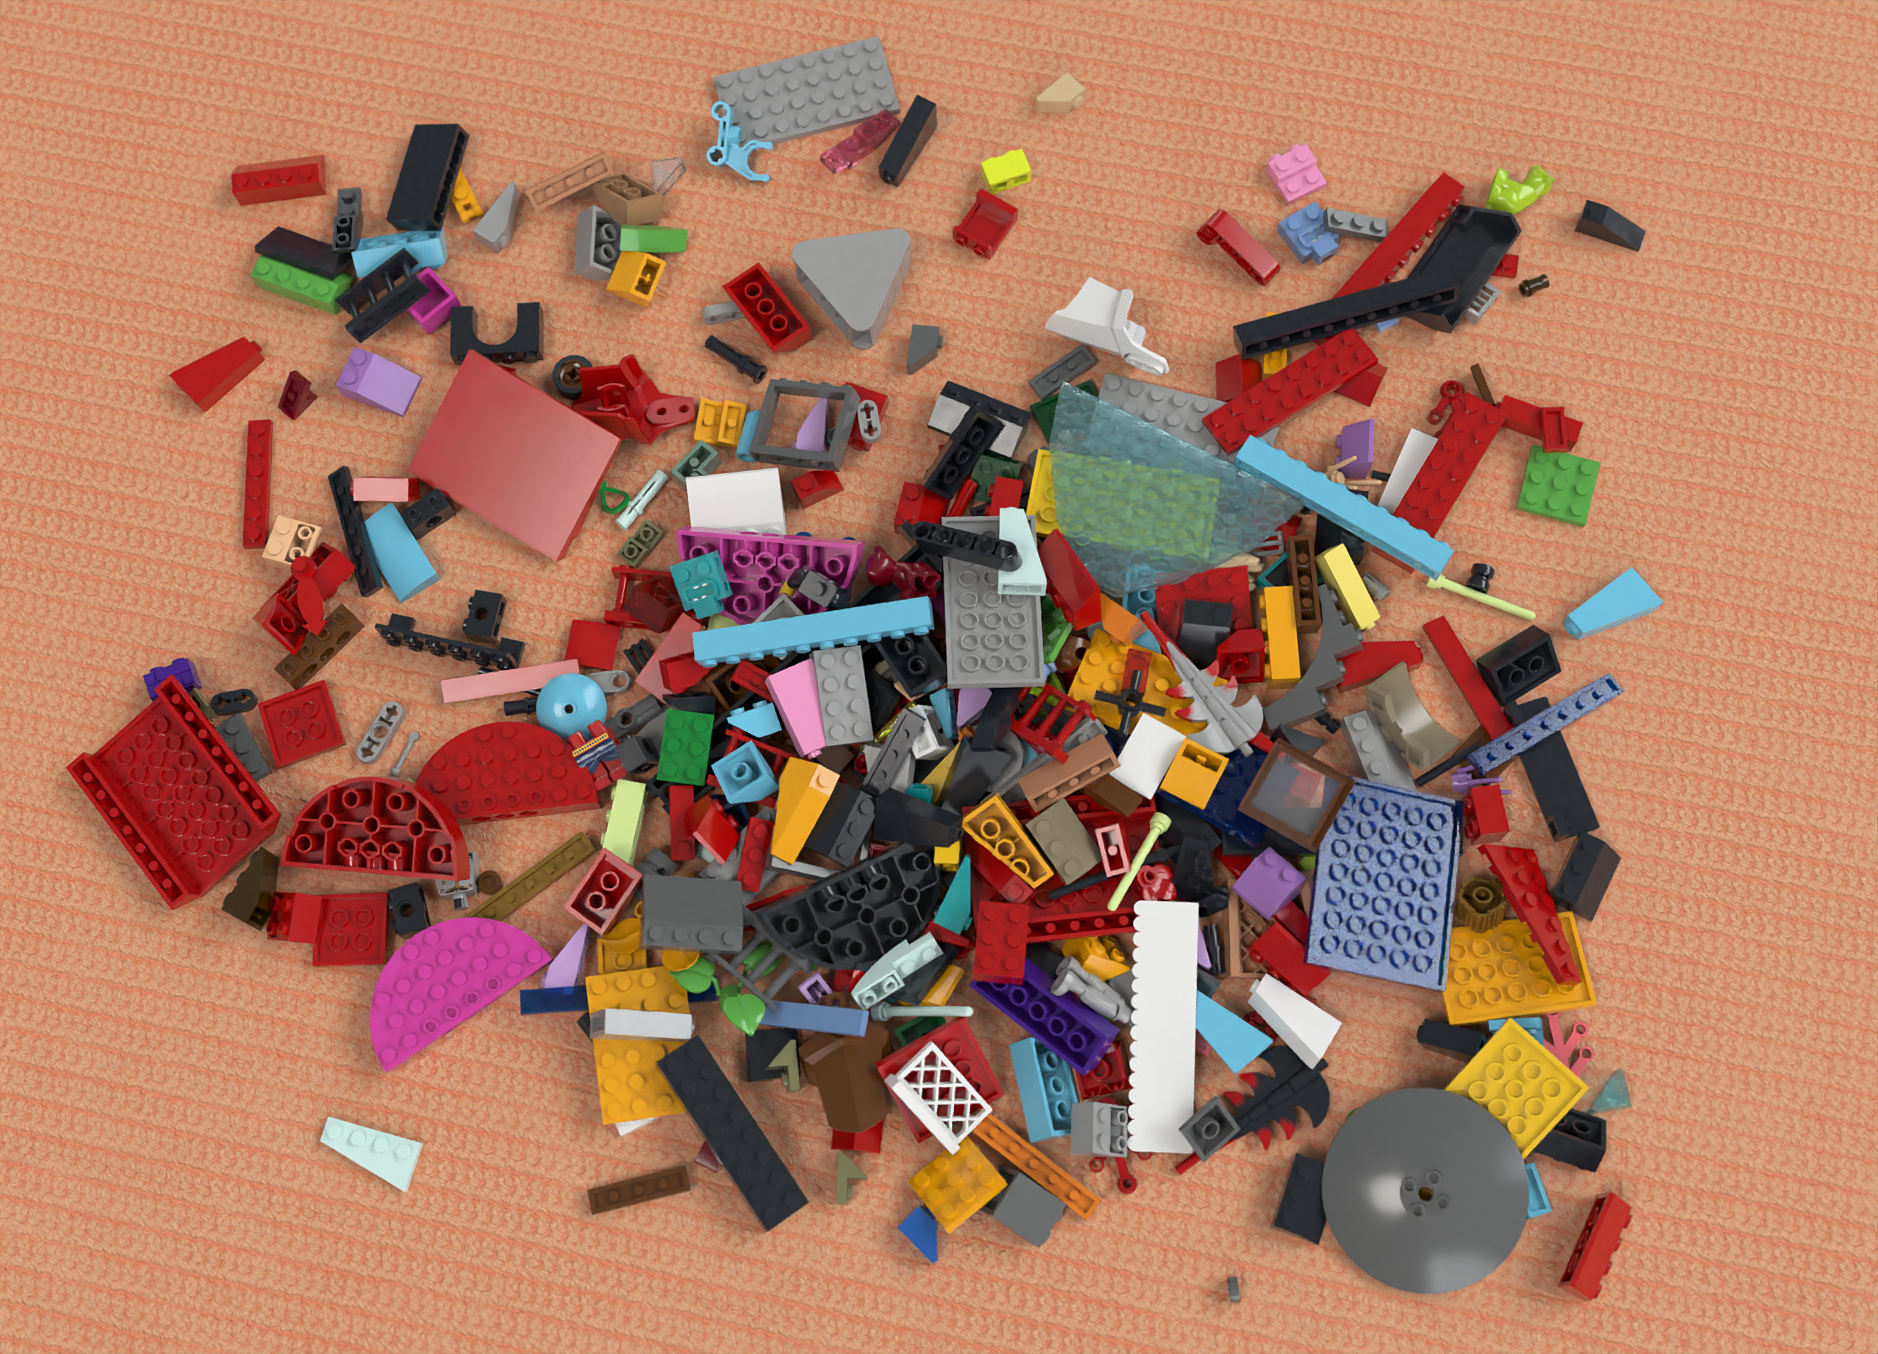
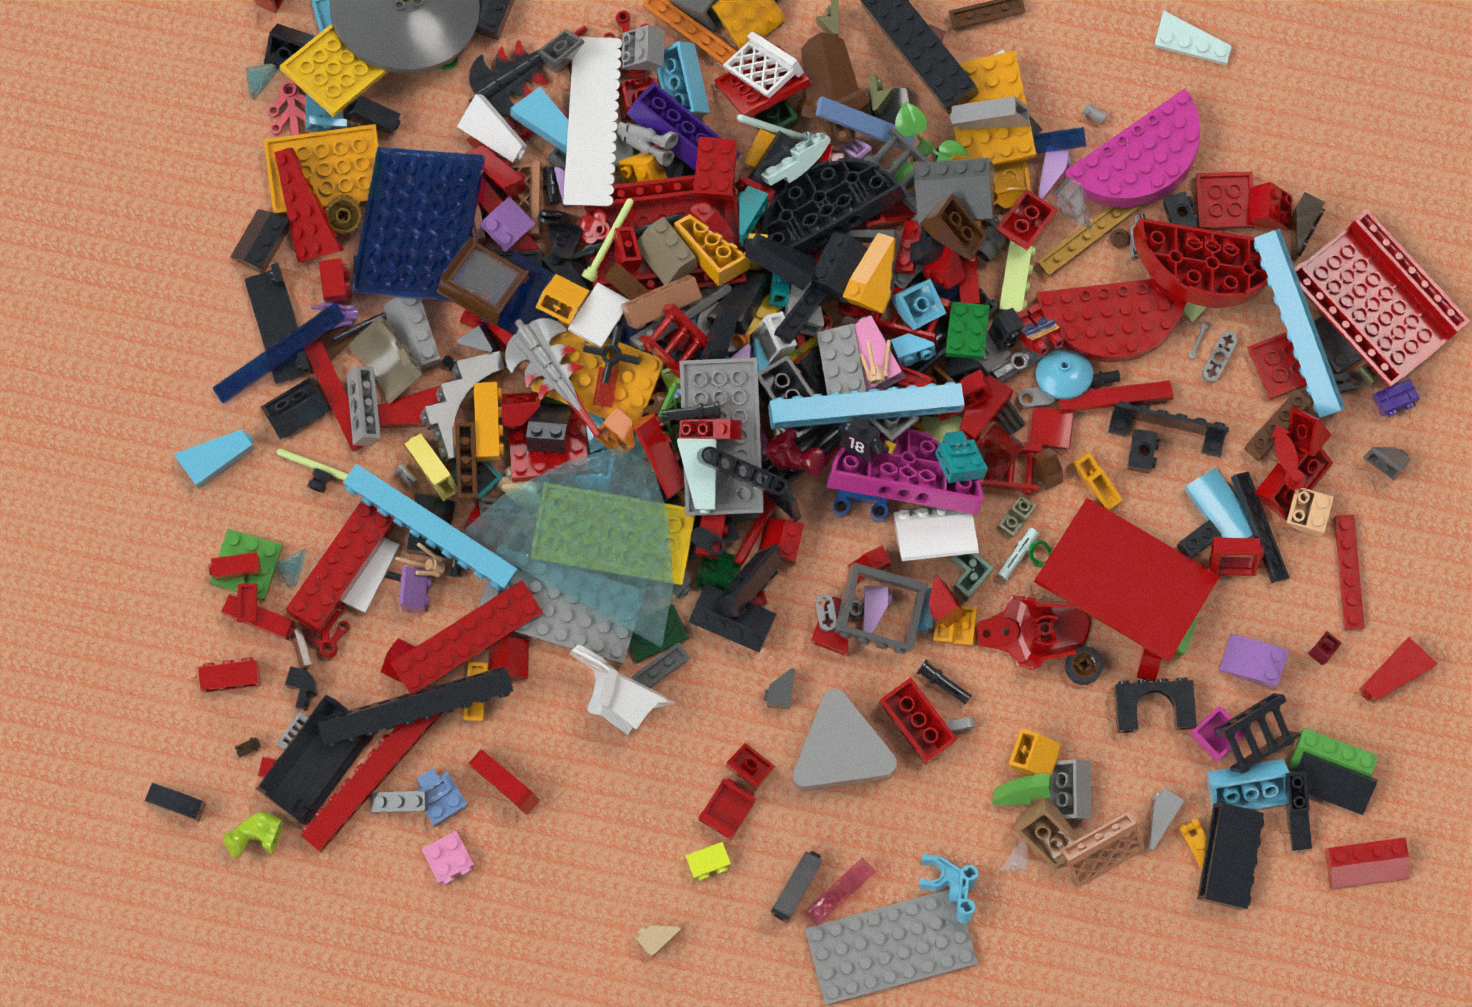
camera: 175 degrees right, 5 degrees up
none -> red brick [198,657,261,693]
none -> red brick [208,552,262,581]
none -> clear light blue slope [275,549,307,588]
none -> black brick [285,666,318,712]
none -> light grey brick [346,366,381,447]
none -> black pin [661,401,721,422]
none -> red slope [679,419,742,440]
none -> black piece [691,527,727,557]
none -> red slope [726,743,776,790]
none -> light nougat plant [860,340,891,384]
none -> black brick [910,225,945,266]
none -> reddish brown slope [921,194,987,260]
none -> red slope [928,575,966,628]
none -> reddish brown slope [1033,448,1063,490]
none -> clear slope [1054,177,1092,229]
none -> light orange slope [1070,452,1123,510]
none -> light grey pin [1082,103,1107,124]
none -> medium azure brick [1254,228,1345,418]
none -> dark grey slope [1364,447,1411,481]

